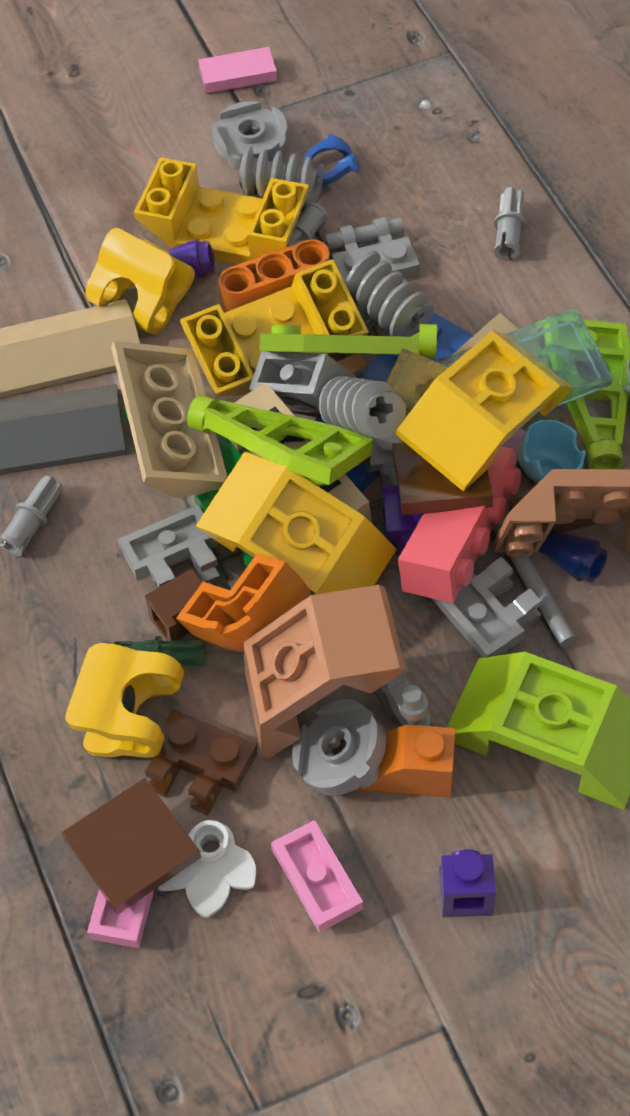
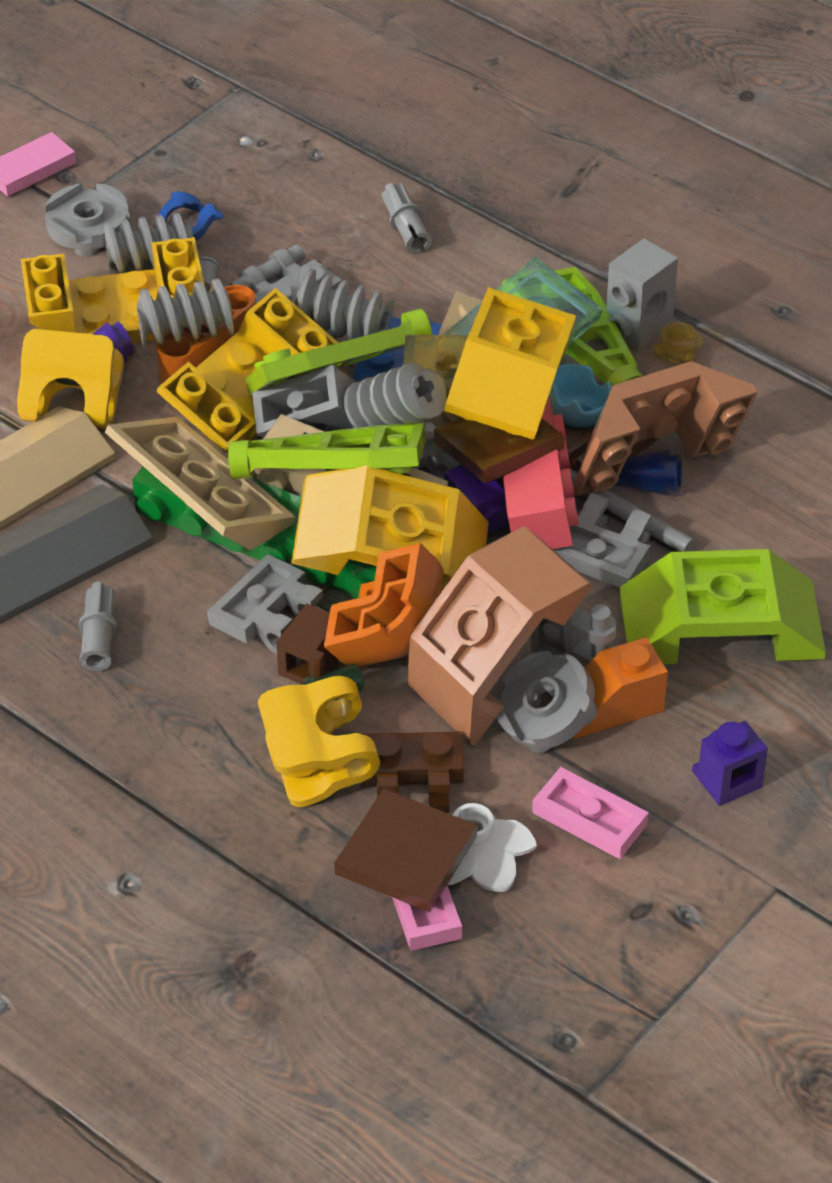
camera: 30 degrees left, 10 degrees down
none -> light grey piece [137,279,234,347]

